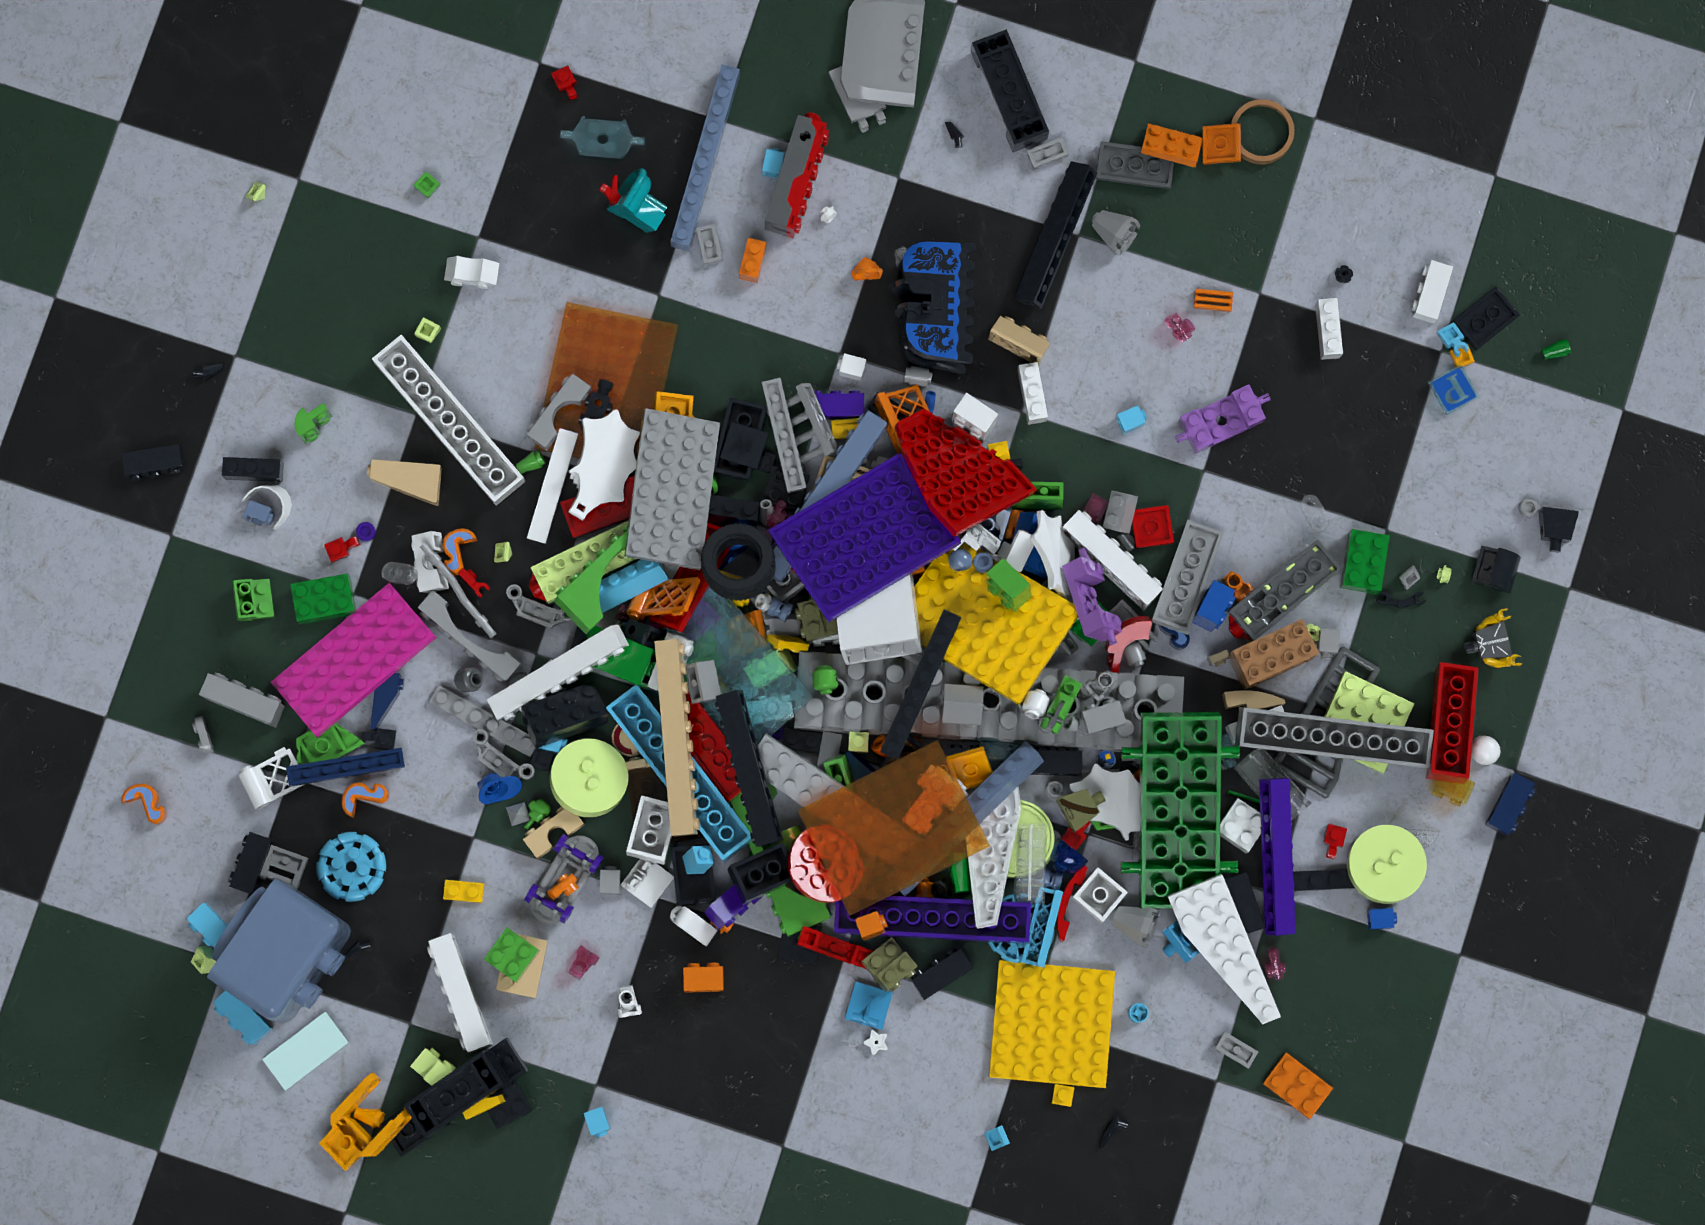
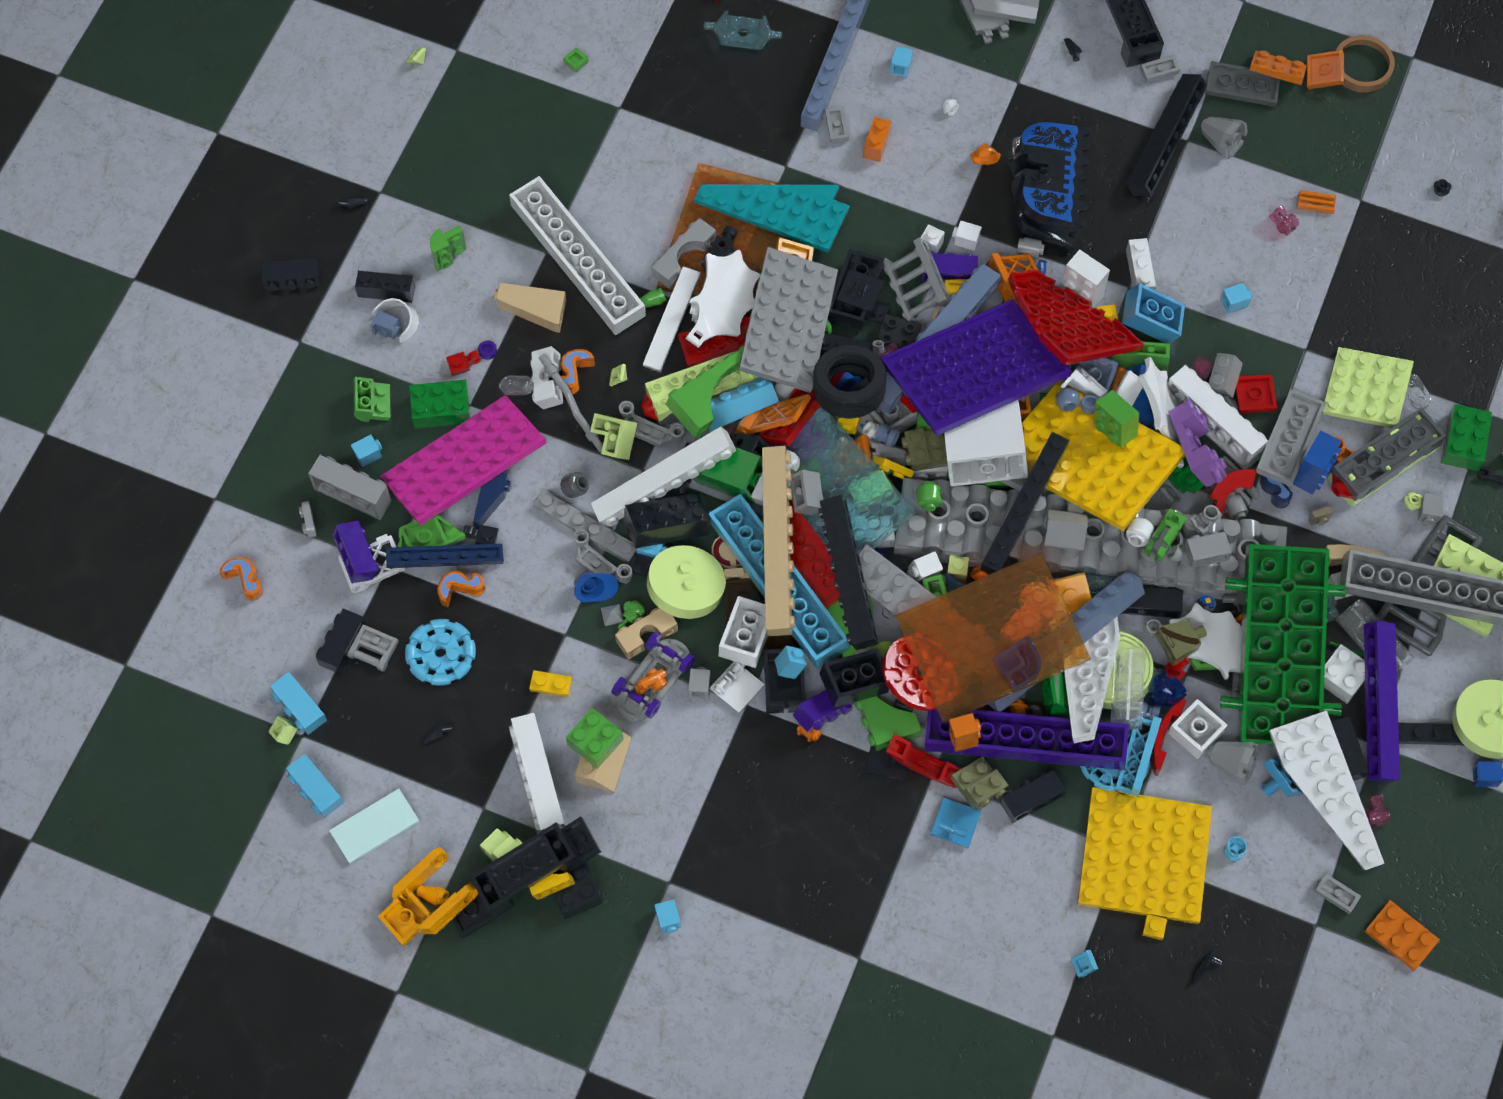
camera: 10 degrees right, 15 degrees down
sand blue piece [207,878,351,1022] -> none
yellowish green slope [414,317,441,343] -> none
light grey arch [418,590,522,683] -> none
white brick [444,256,499,289] -> none
red plate [458,568,490,598] -> none
clear pink plate [568,945,600,980] -> none
teal piece [599,168,667,233] -> none
white plate [617,985,642,1018] -> none
white piece [670,906,718,947] -> none
orange brick [683,963,724,993] -> none
light grey plate [762,378,806,493] -> none
piece [765,112,829,239] -> none
white plate [863,1030,888,1055] -> none
tan slope [988,316,1050,366] -> none
medium lavender brick [1175,385,1271,454] -> none
medium nougat brick [1228,619,1319,691] -> none
white brick [1315,298,1343,360] -> none
red plate [1323,824,1347,859] -> none
none -> dark purple brick [332,521,378,584]
none -> medium azure brick [351,435,383,467]
none -> yellowish green brick [590,413,637,460]
none -> teal wing [694,184,850,253]
none -> white brick [907,552,943,583]
none -> white brick [921,224,945,253]
none -> brick [992,636,1041,692]
none -> dark azure brick [1122,283,1185,344]
none -> yellowish green plate [1322,347,1414,428]

